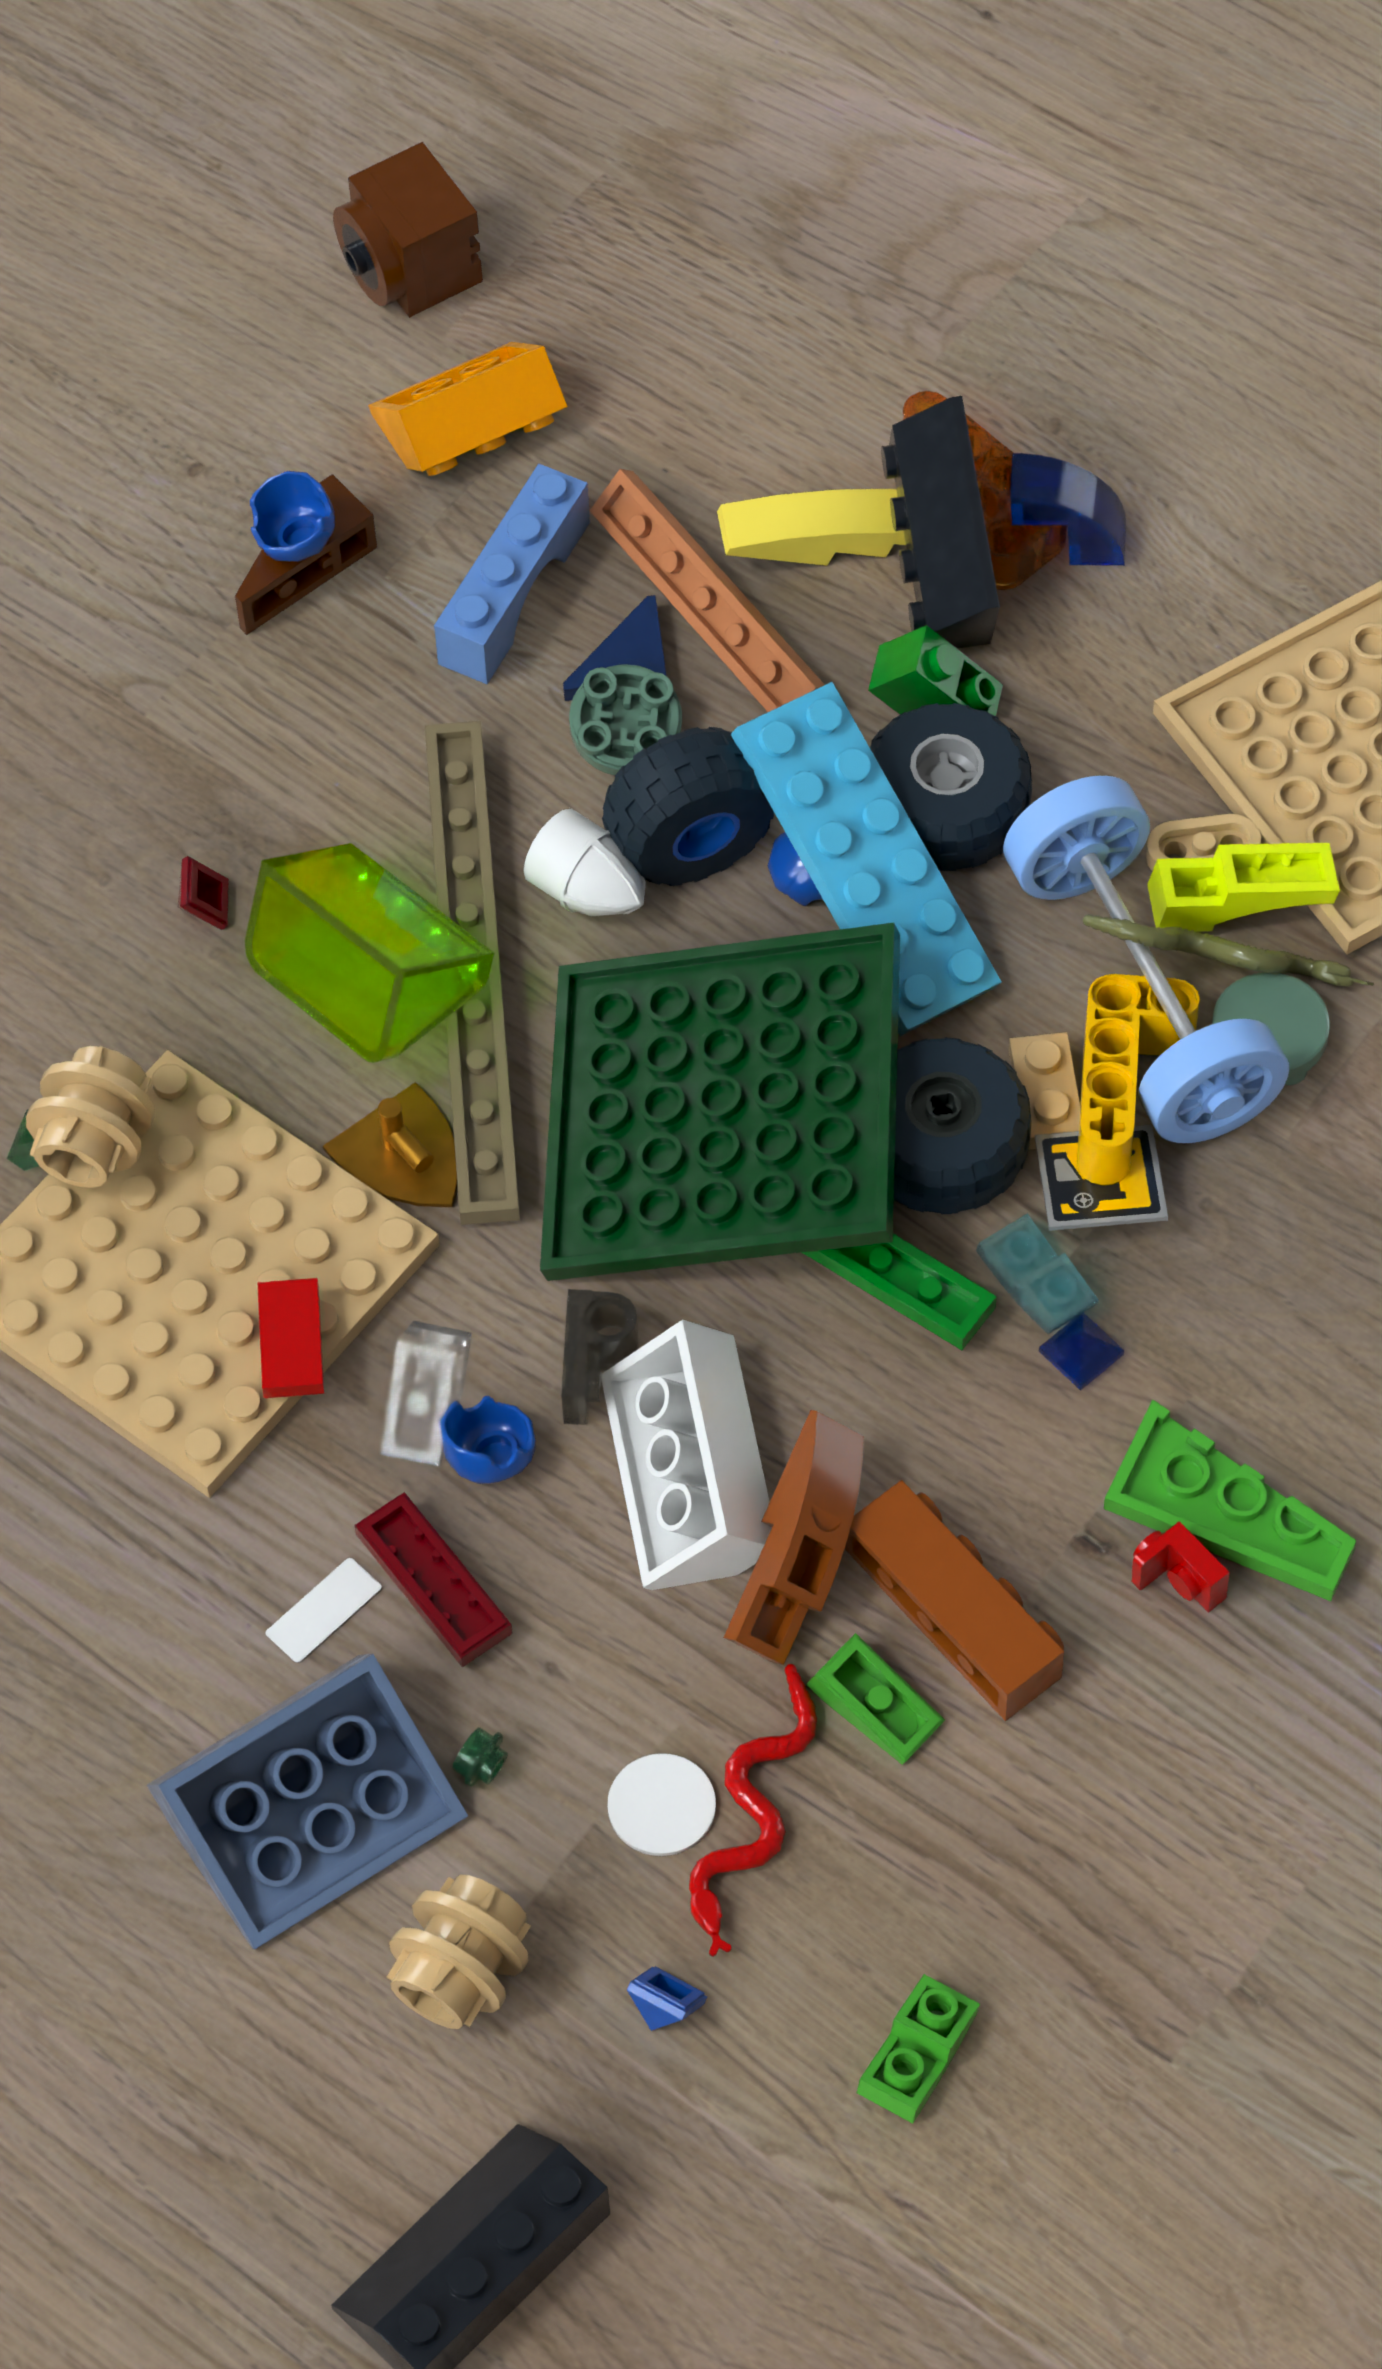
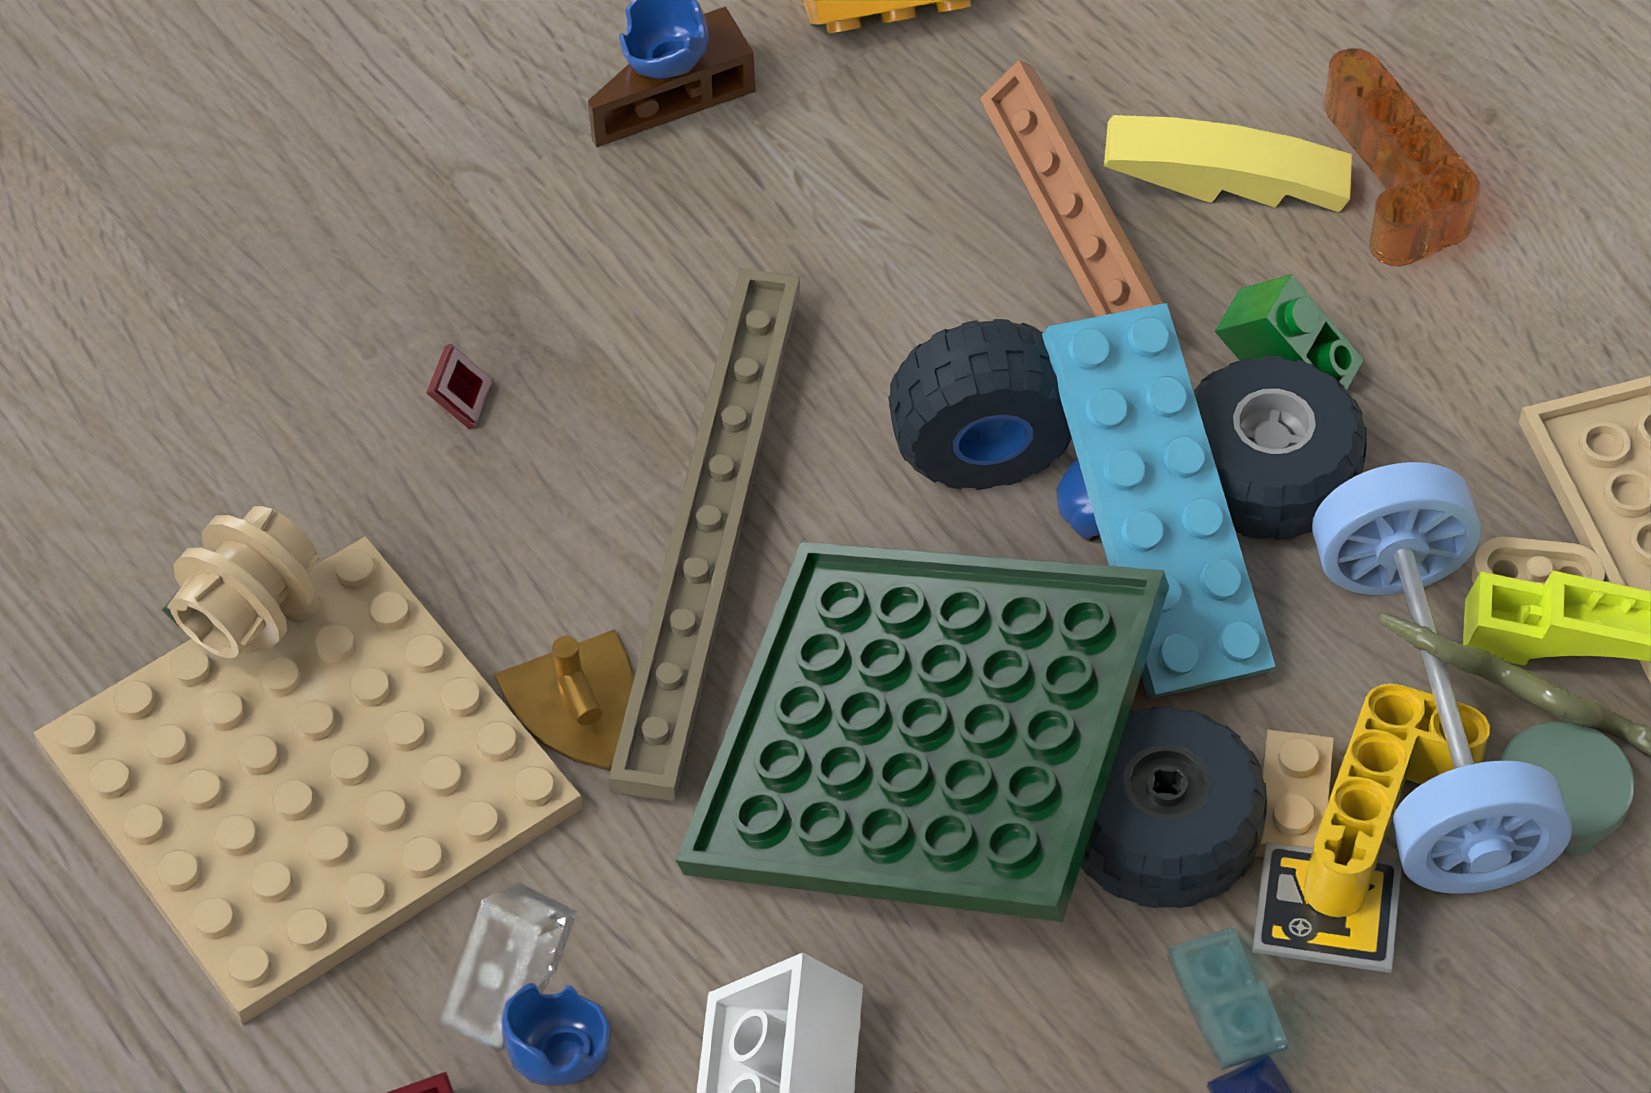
camera: 15 degrees right, 5 degrees down
clear neon green windscreen [245,843,495,1063] -> none
red tile [257,1278,325,1398] -> none
medium blue arch [434,463,590,684] -> none
white helmet [524,808,646,916] -> none
clear smoke plate [561,1289,639,1425] -> none
dark blue tile [563,595,667,701] -> none
sand green tile [569,664,682,775] -> none
green plate [801,1234,997,1351] -> none
black slope [881,396,1000,649] -> none
clear blue brick [1010,453,1126,565] -> none

